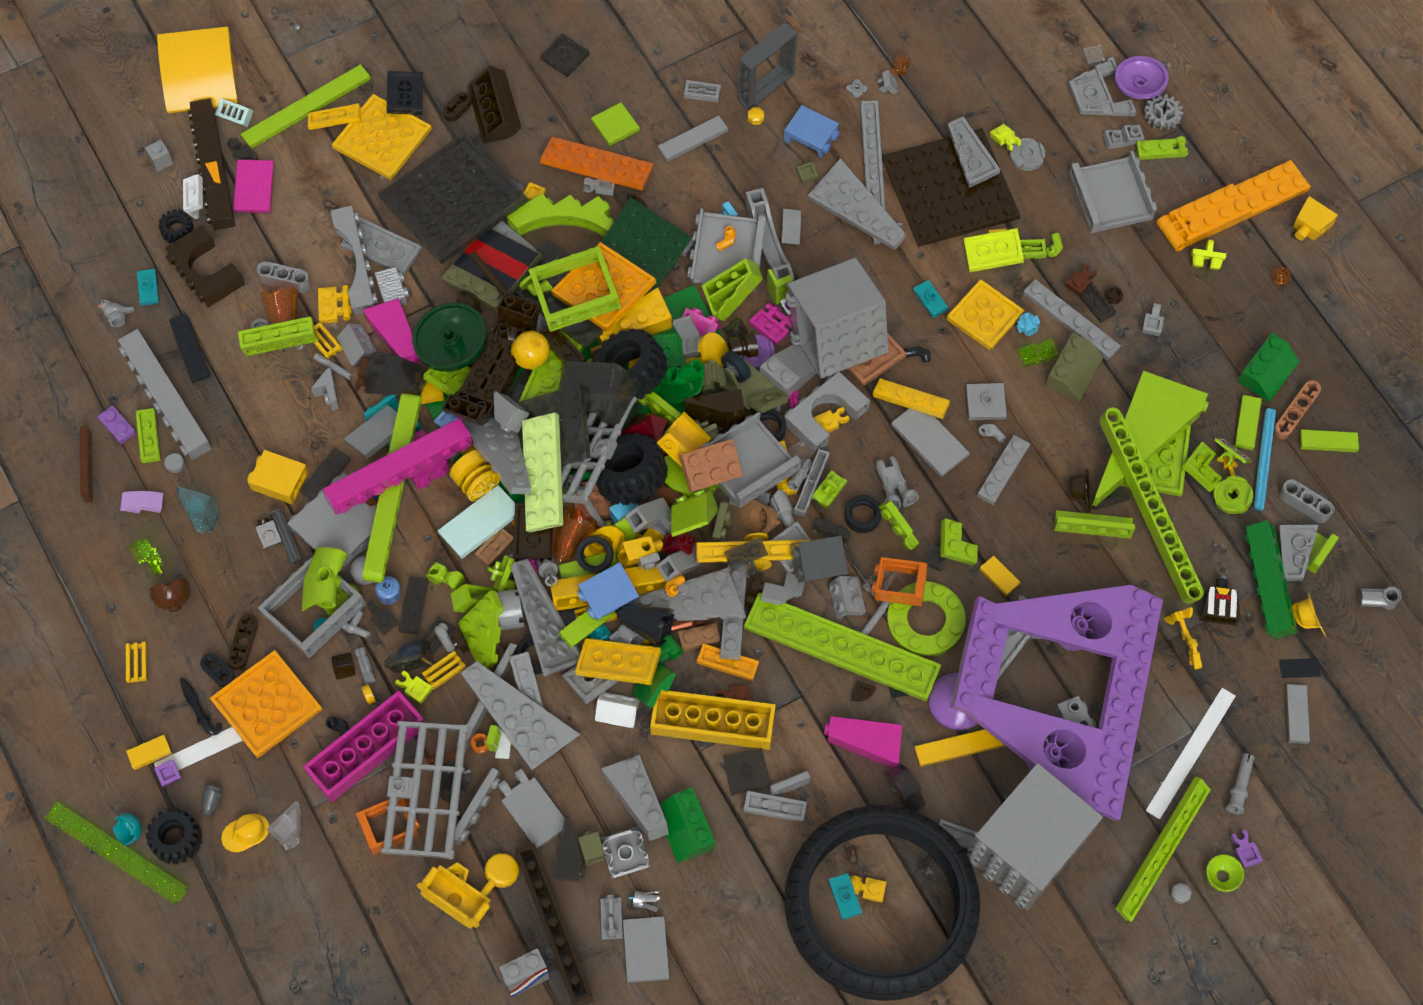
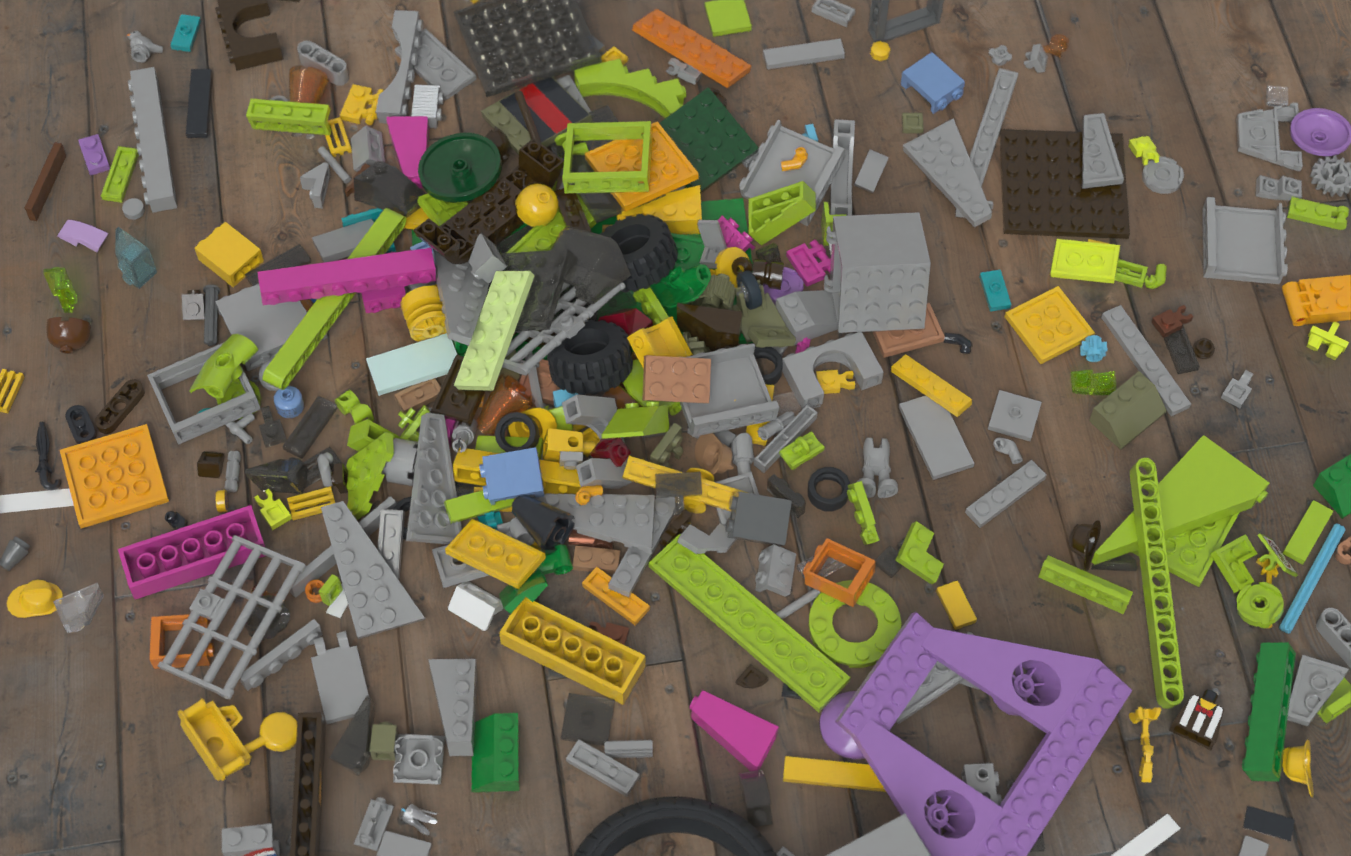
camera: 20 degrees right, 5 degrees down
none -> dark brown plate [732,257,753,276]

